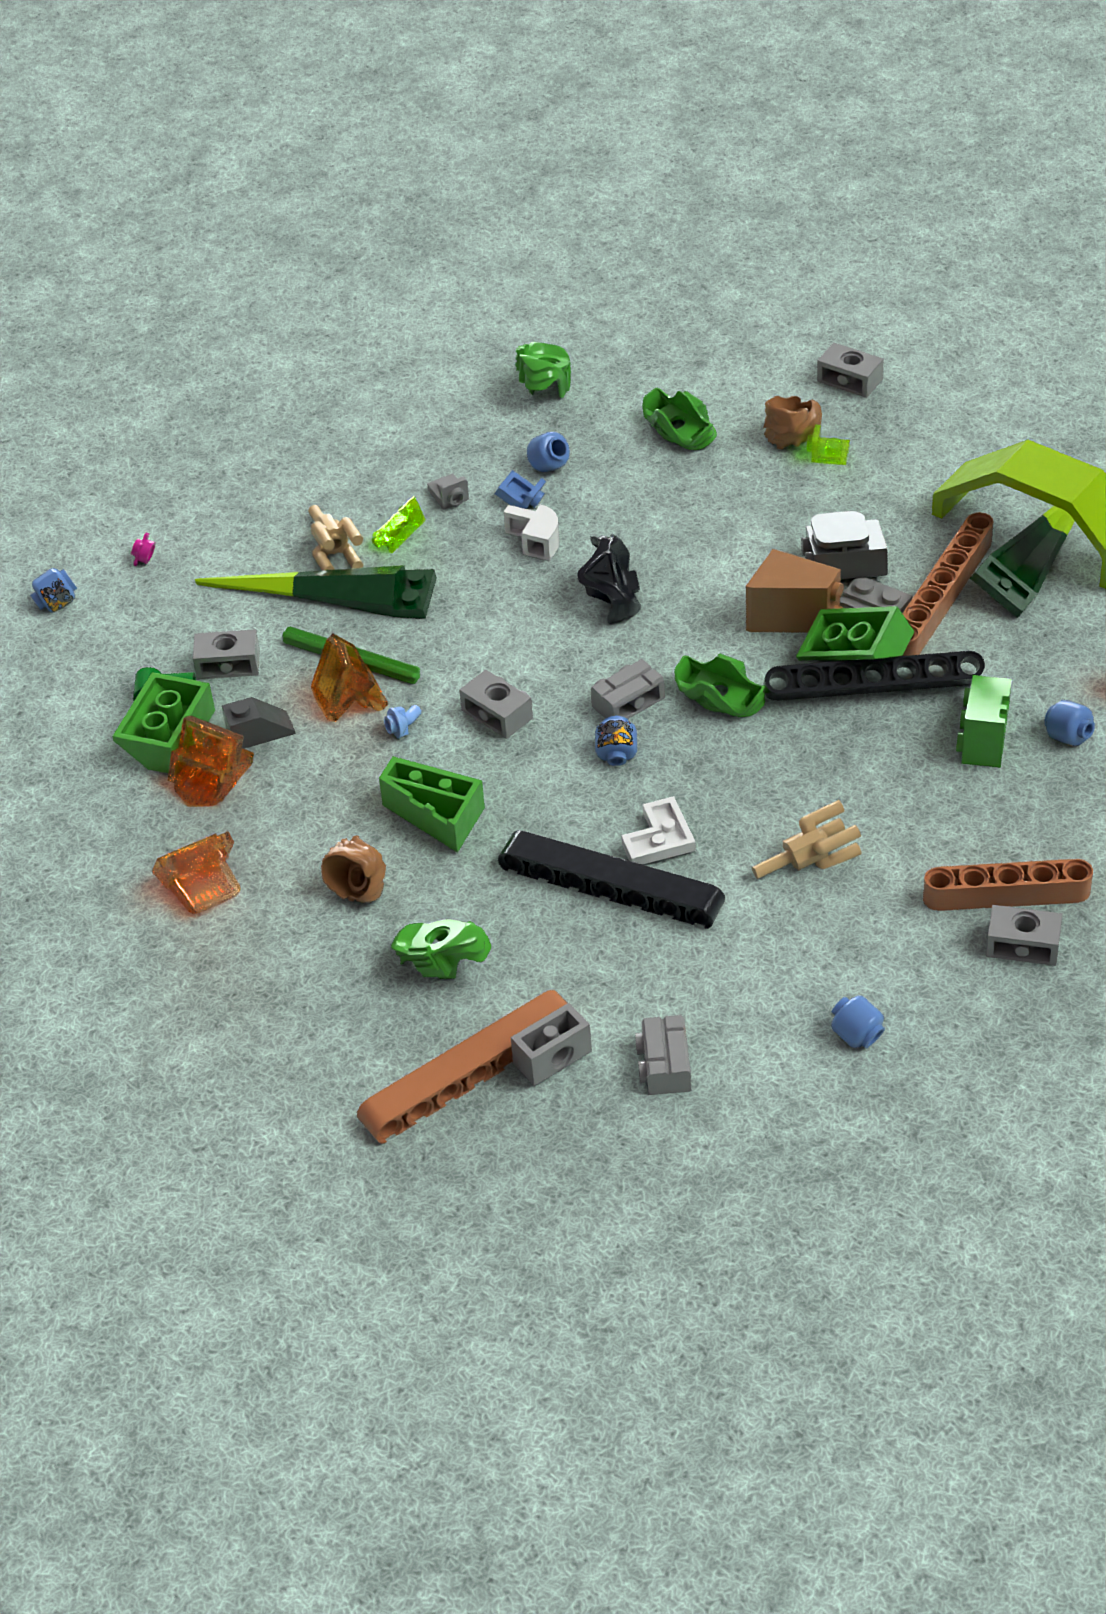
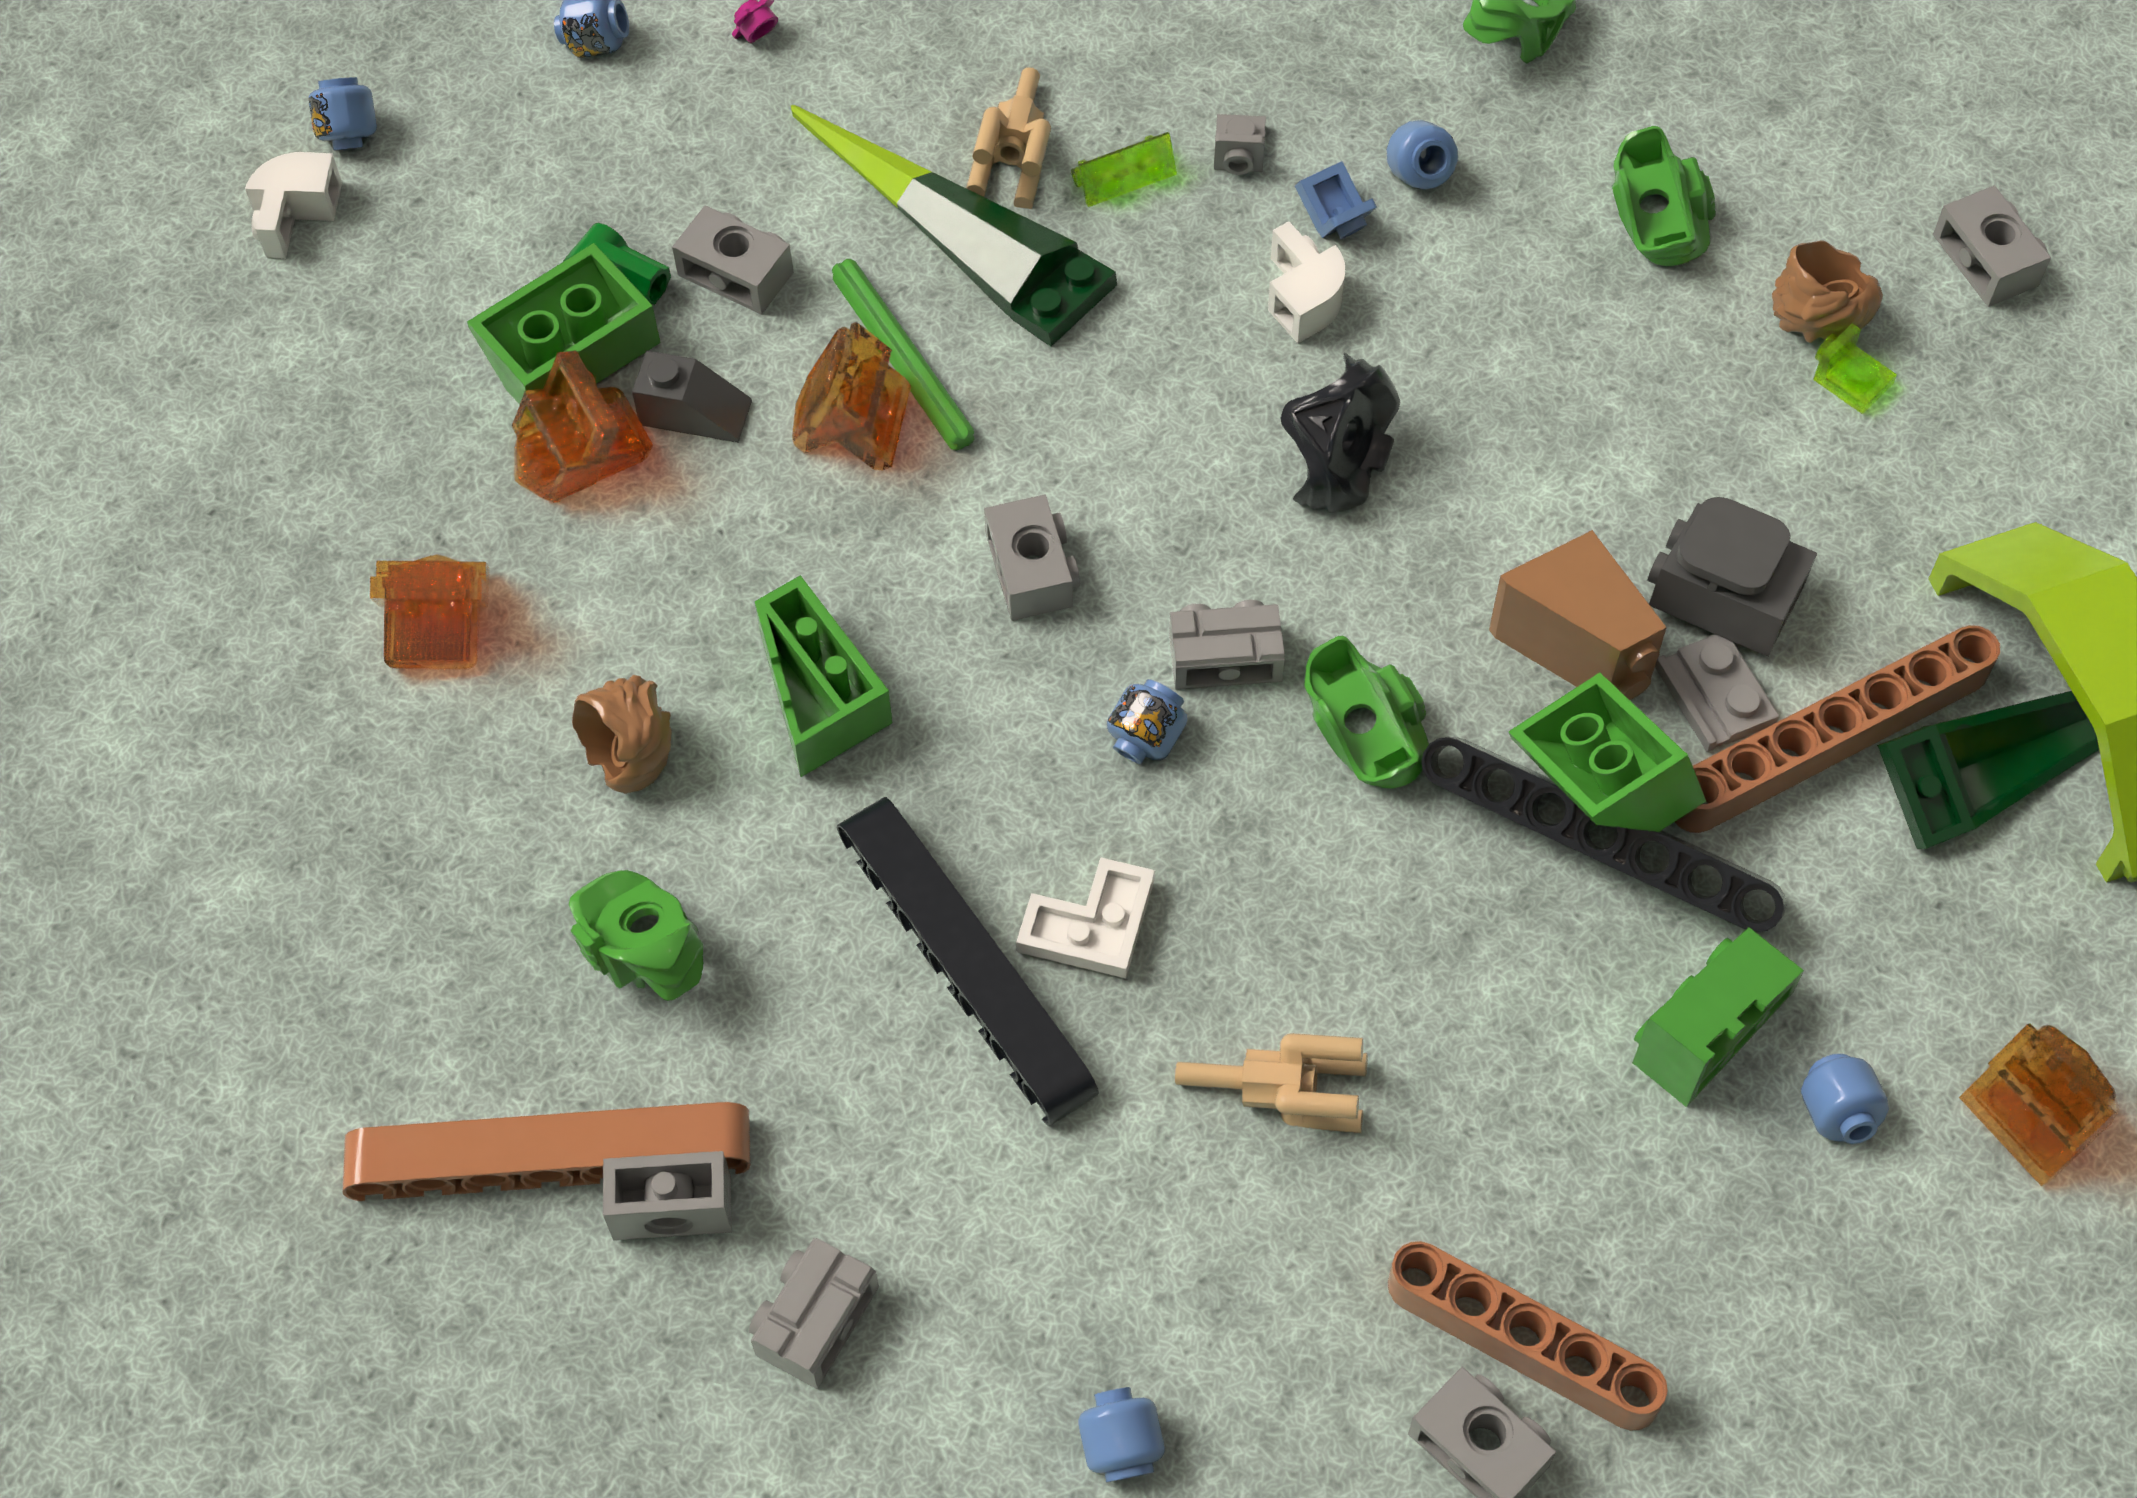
camera: 30 degrees right, 15 degrees up
light blue plate [384,705,421,739] -> none

